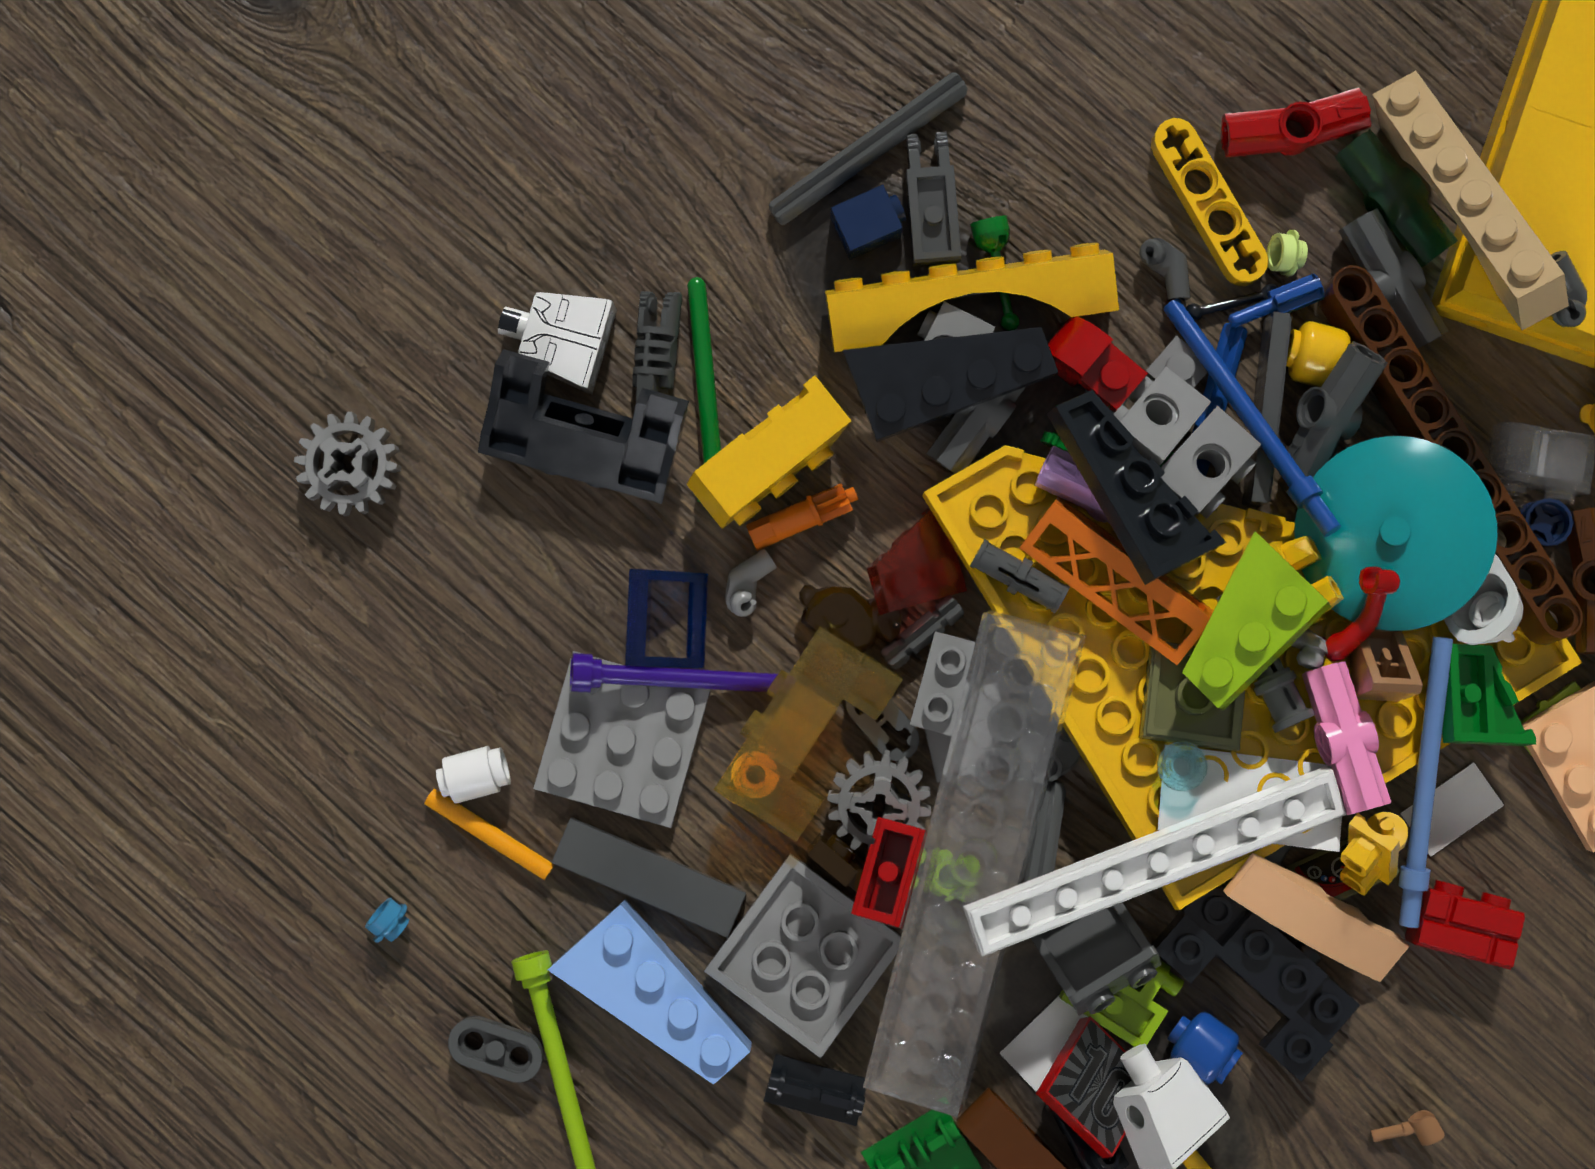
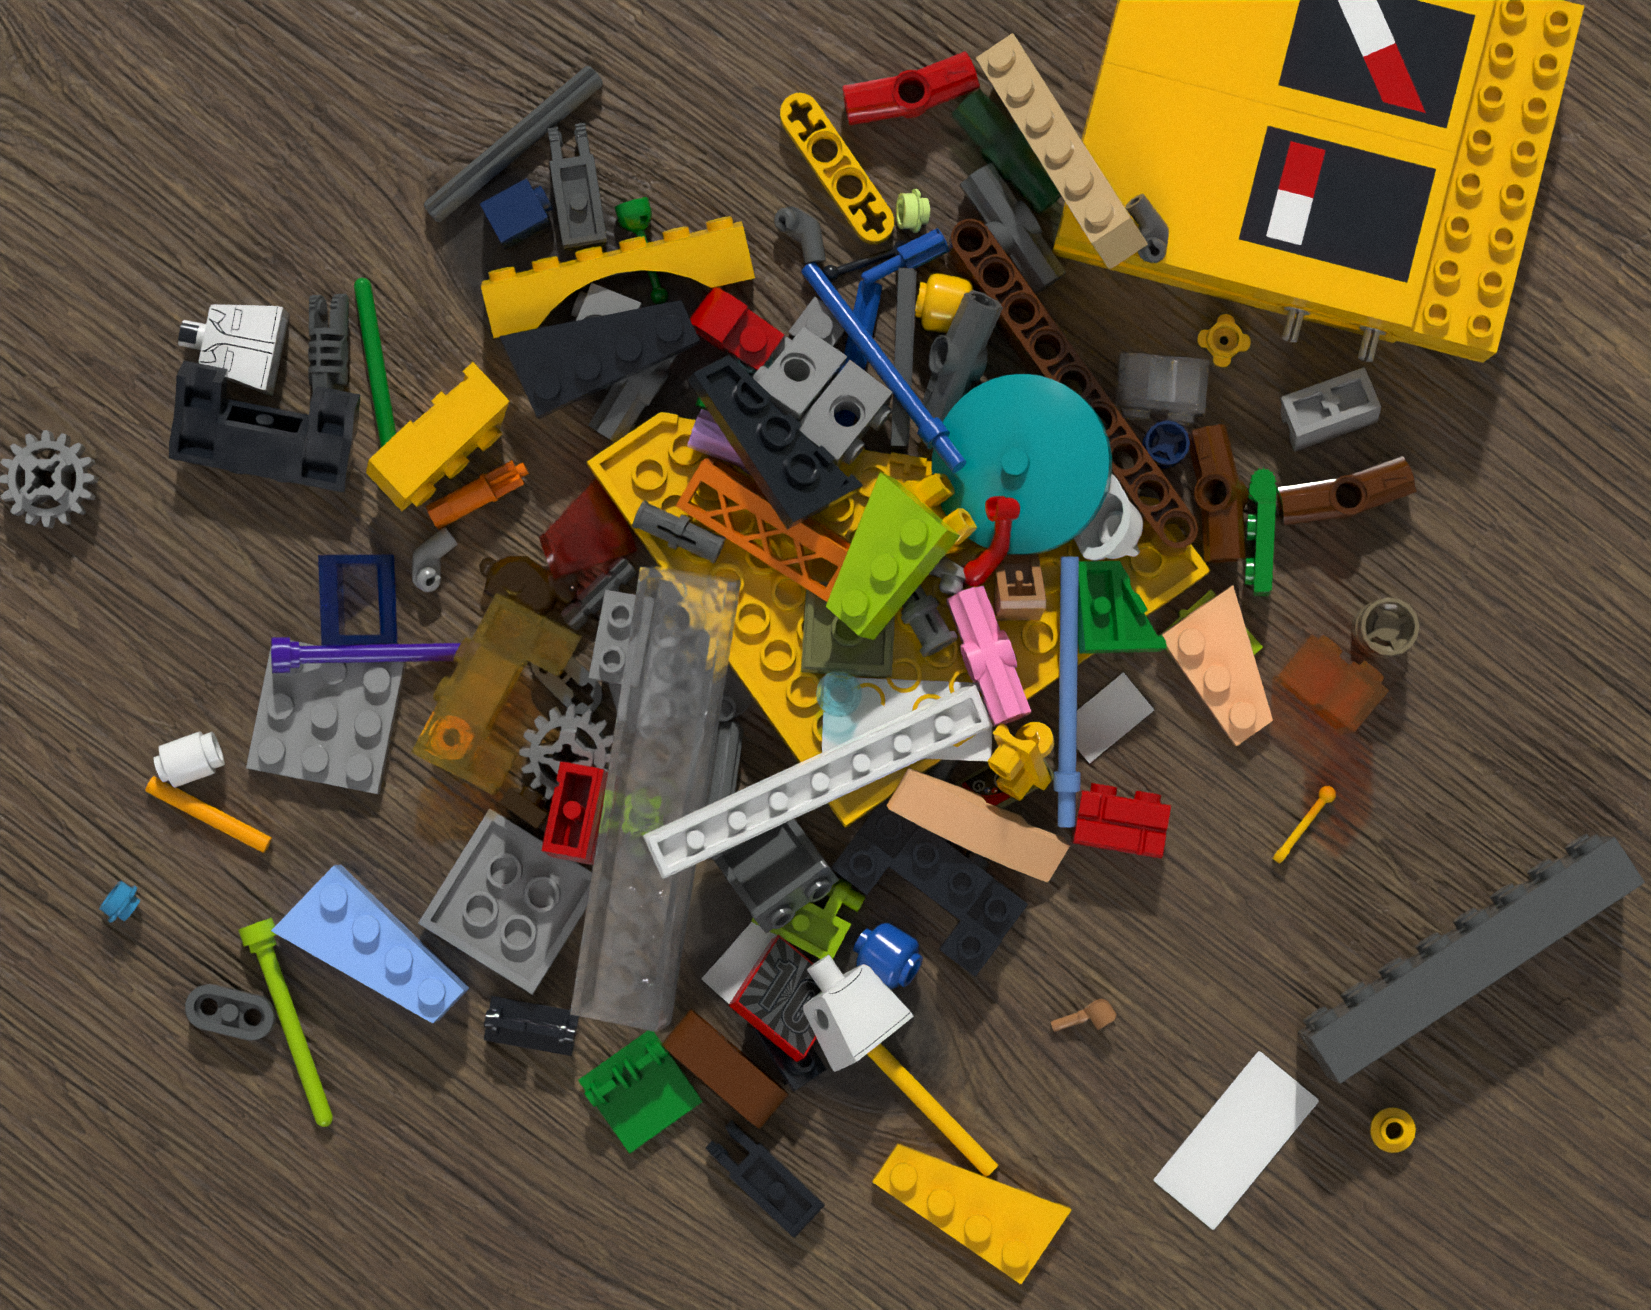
camera: 10 degrees left, 0 degrees up
dark grey tile [551,818,746,938] -> none

